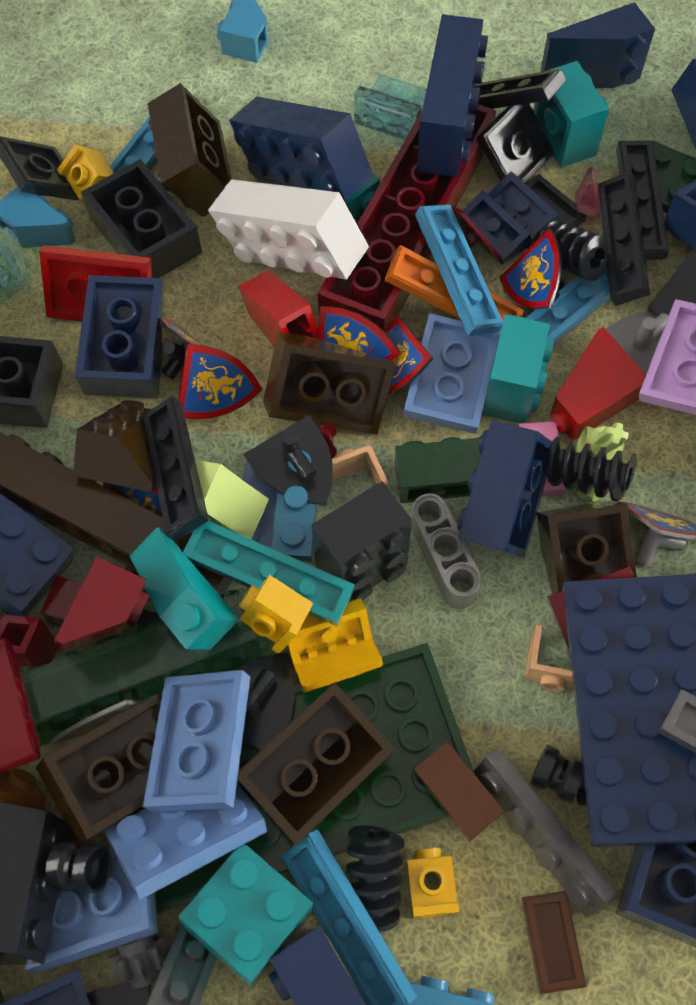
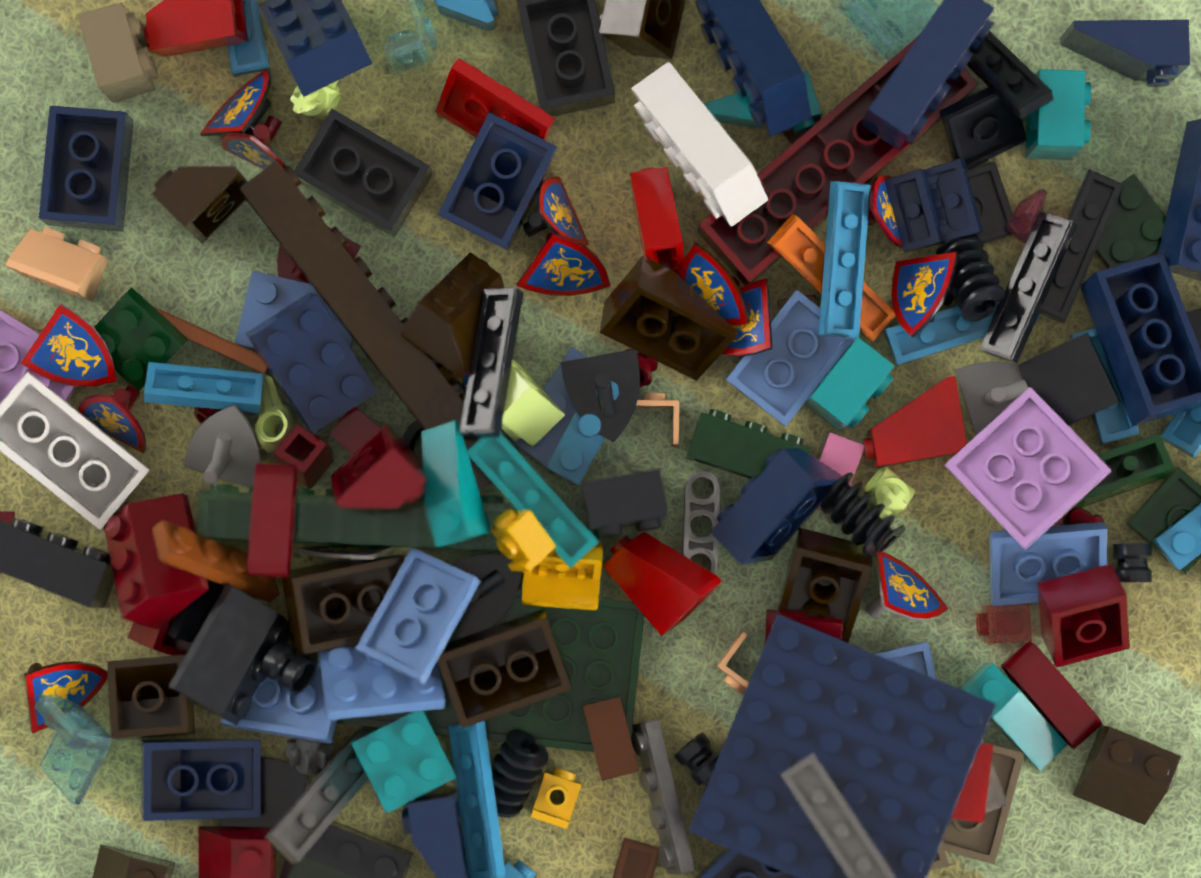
camera: 20 degrees right, 20 degrees up
none -> red slope [603,532,723,636]

